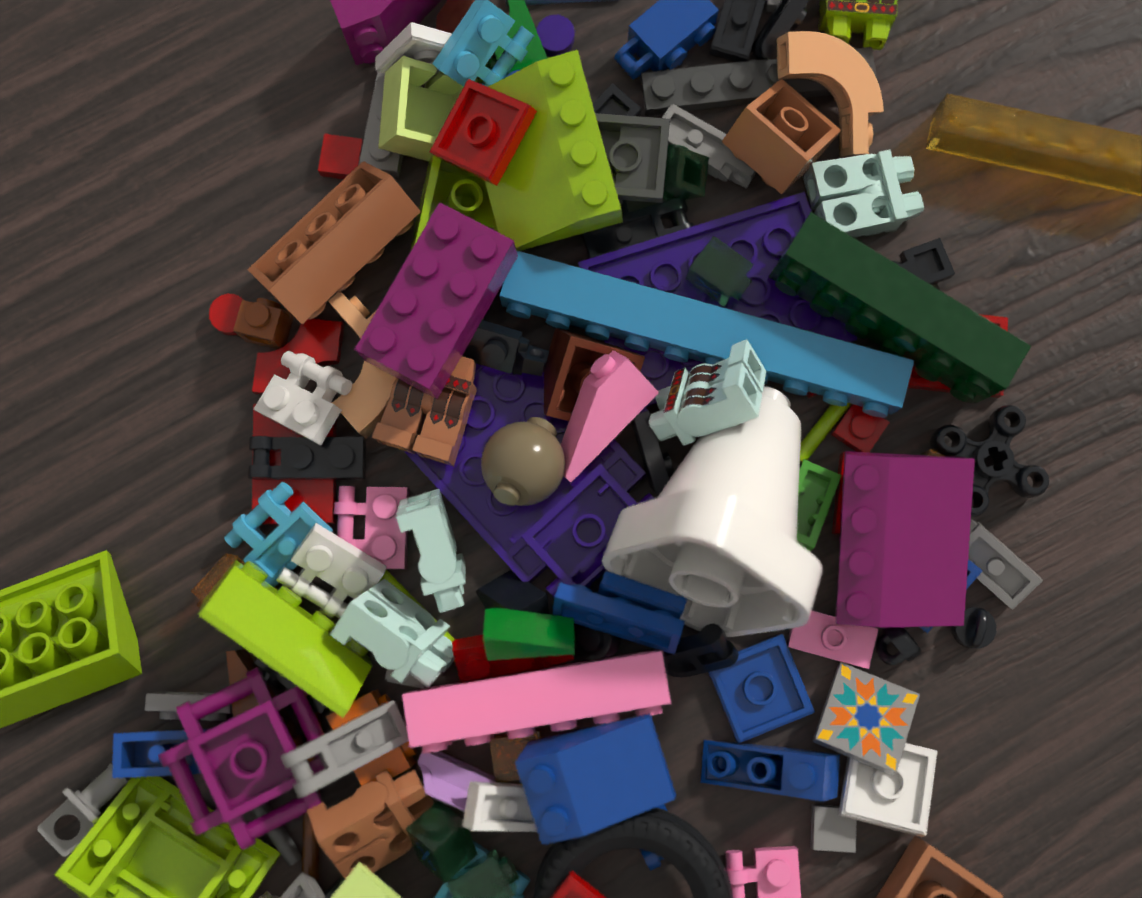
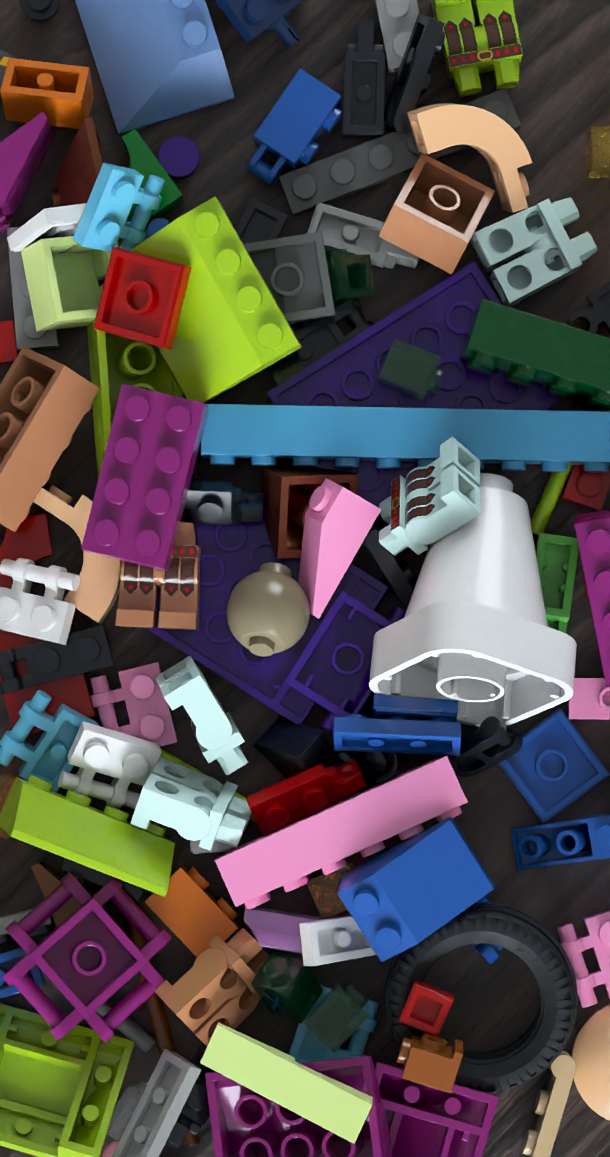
camera: 15 degrees left, 5 degrees up
light grey plate [280,700,409,798] -> none
green slope [483,608,575,661] -> none

